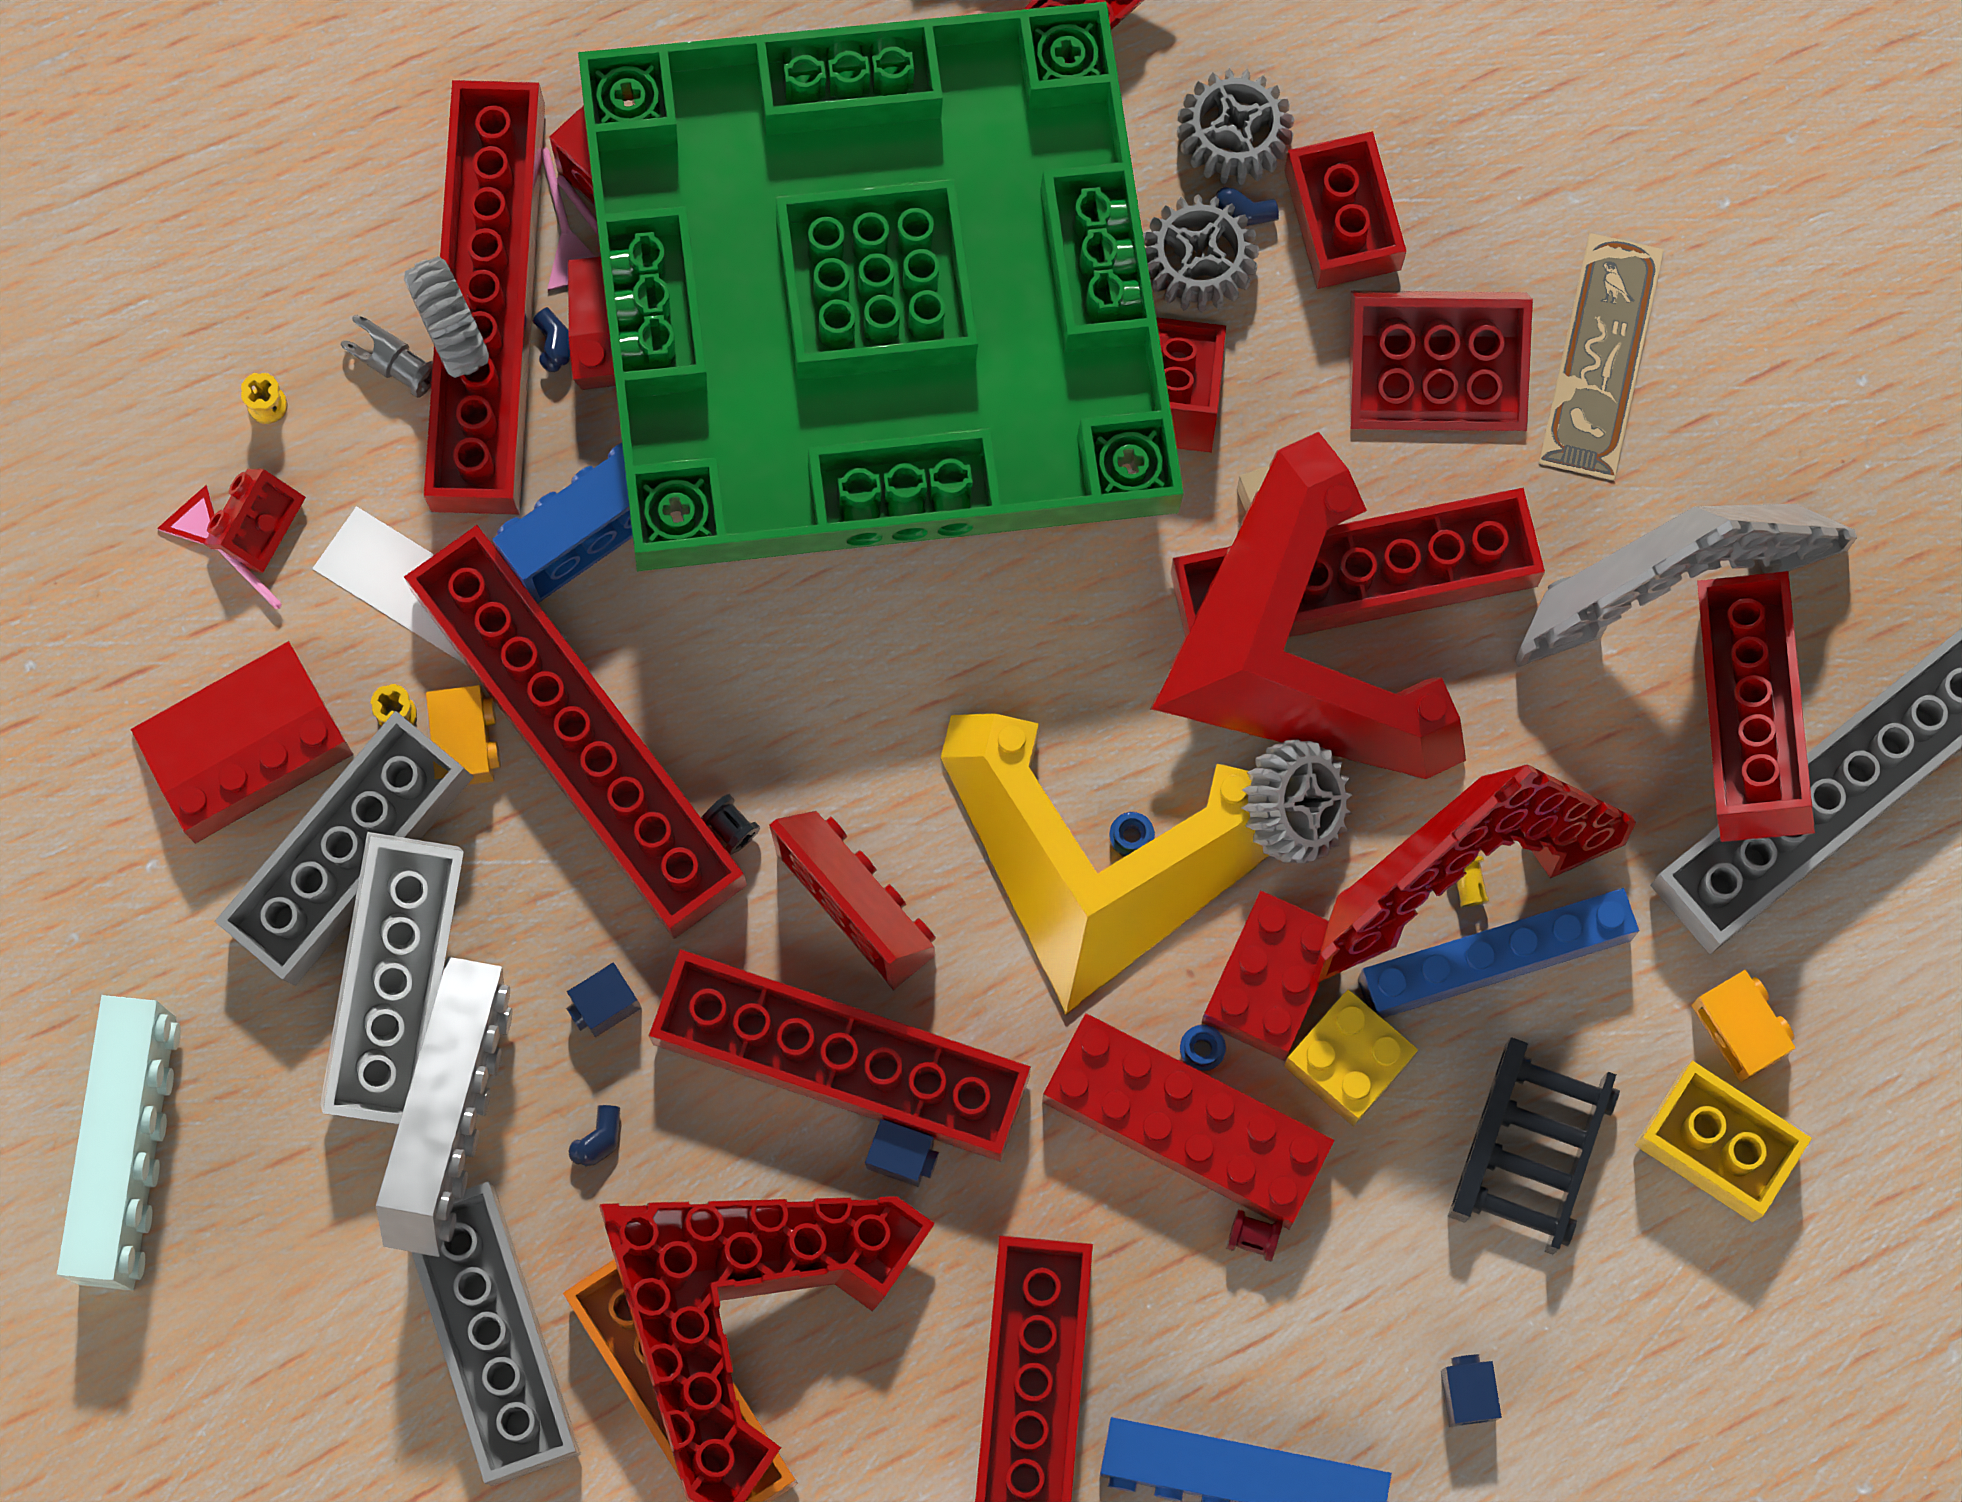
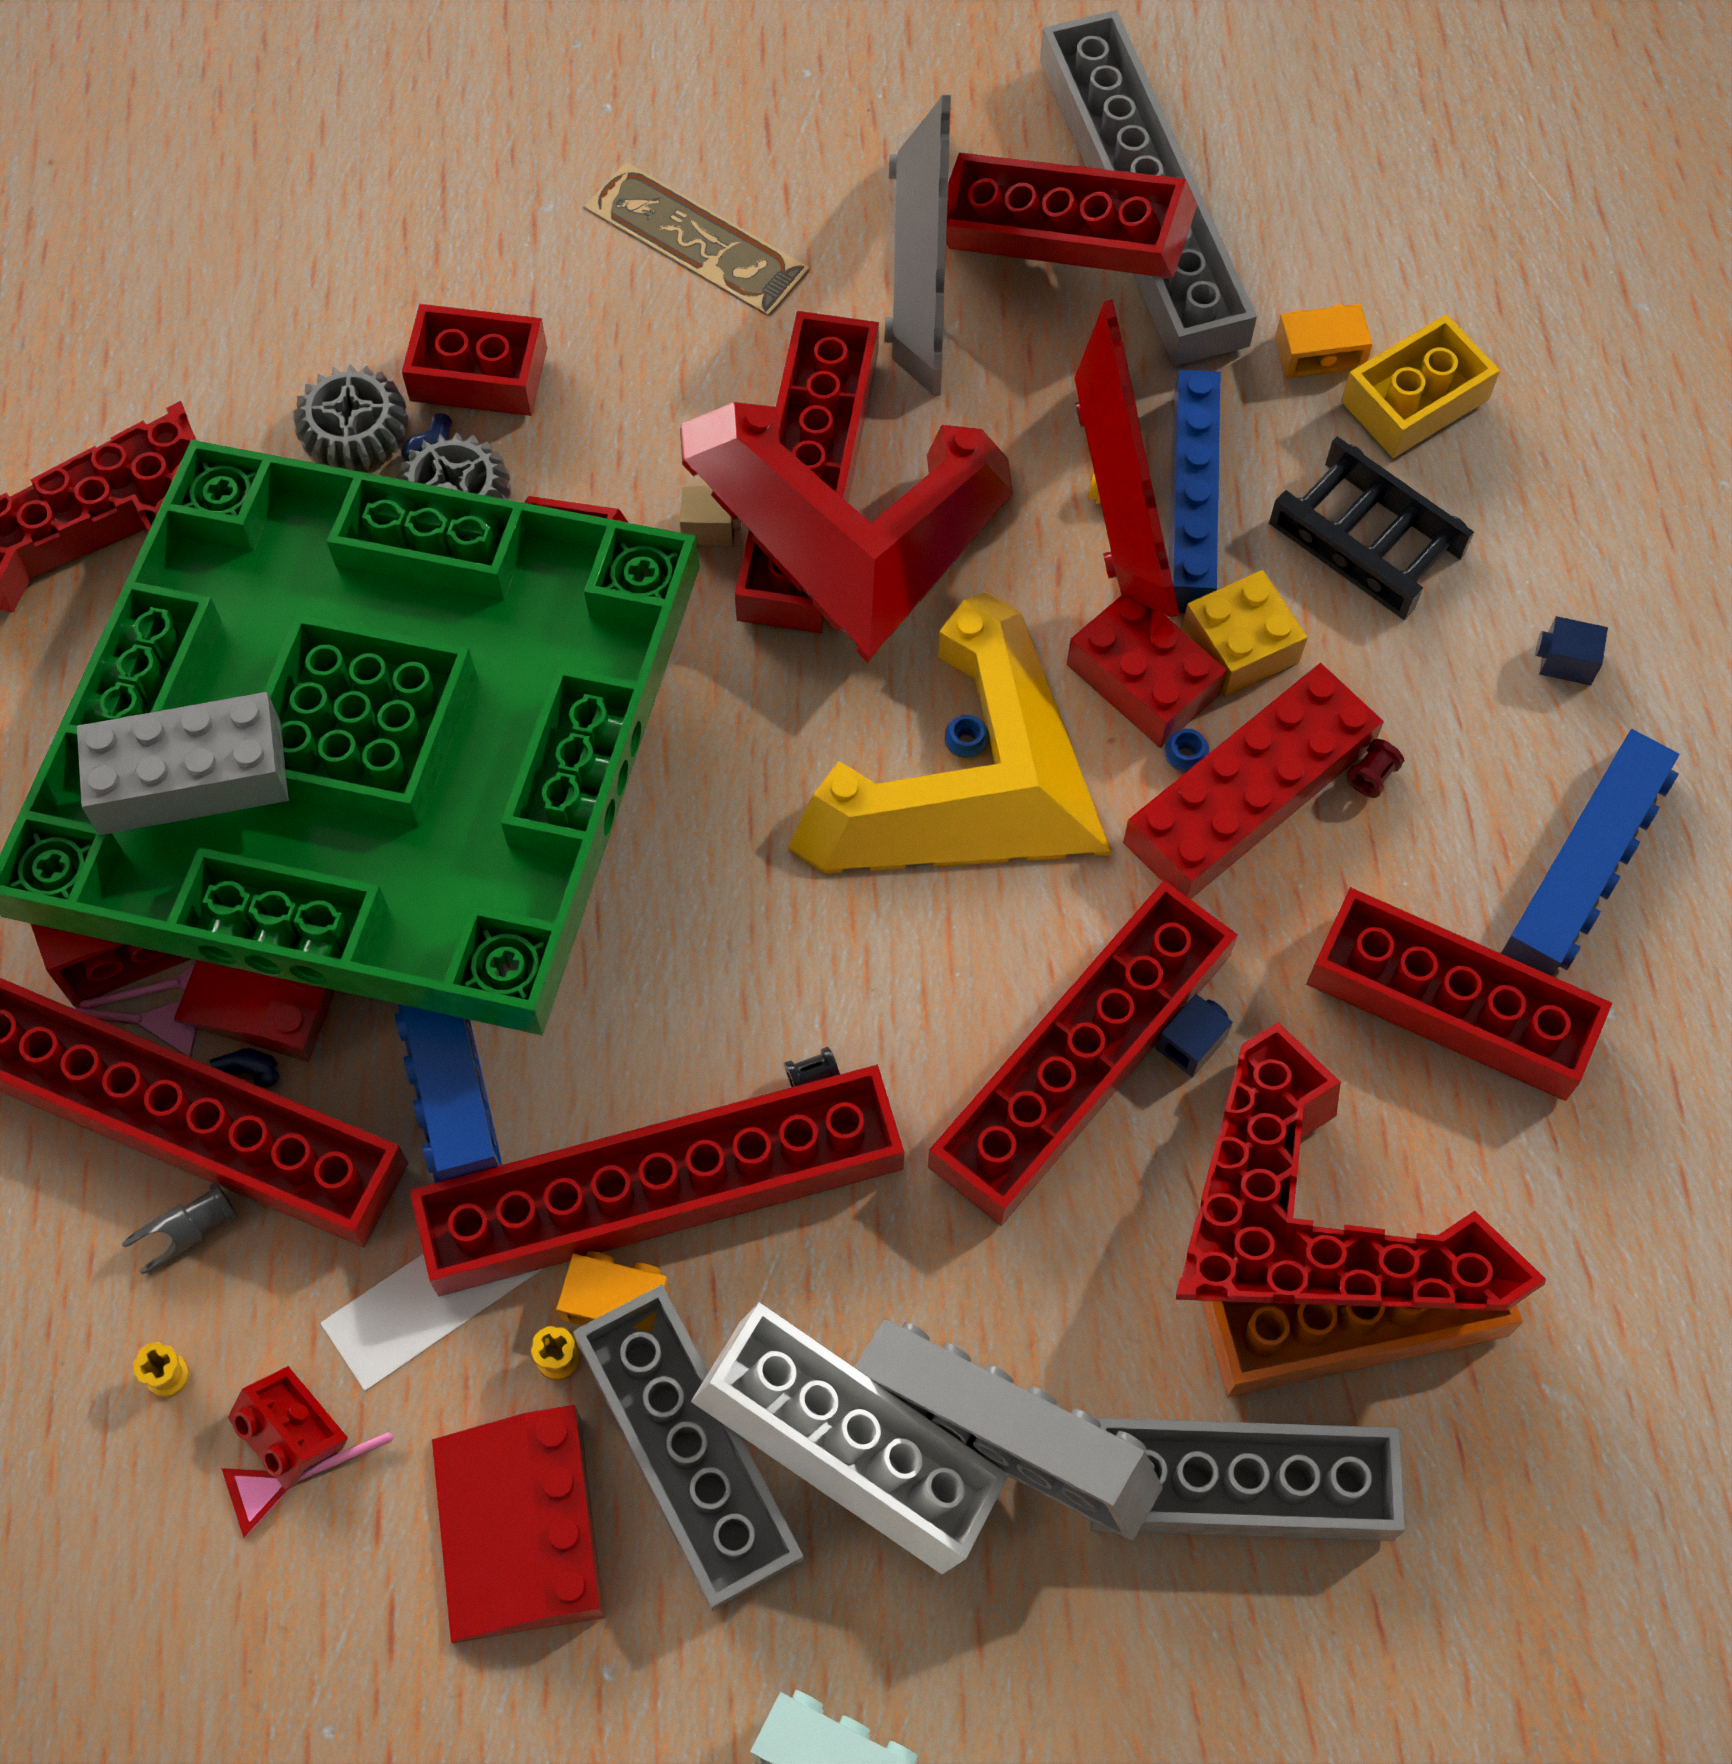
camera: 70 degrees left, 10 degrees down
light grey gear [404,256,489,378] -> none
dark blue brick [566,962,642,1038] -> none
dark blue arm [568,1105,621,1167] -> none
red slope [769,811,936,991] -> none
light grey gear [1242,740,1353,863] -> none
red slope [1349,290,1533,431] -> none
none -> light grey brick [77,692,289,835]

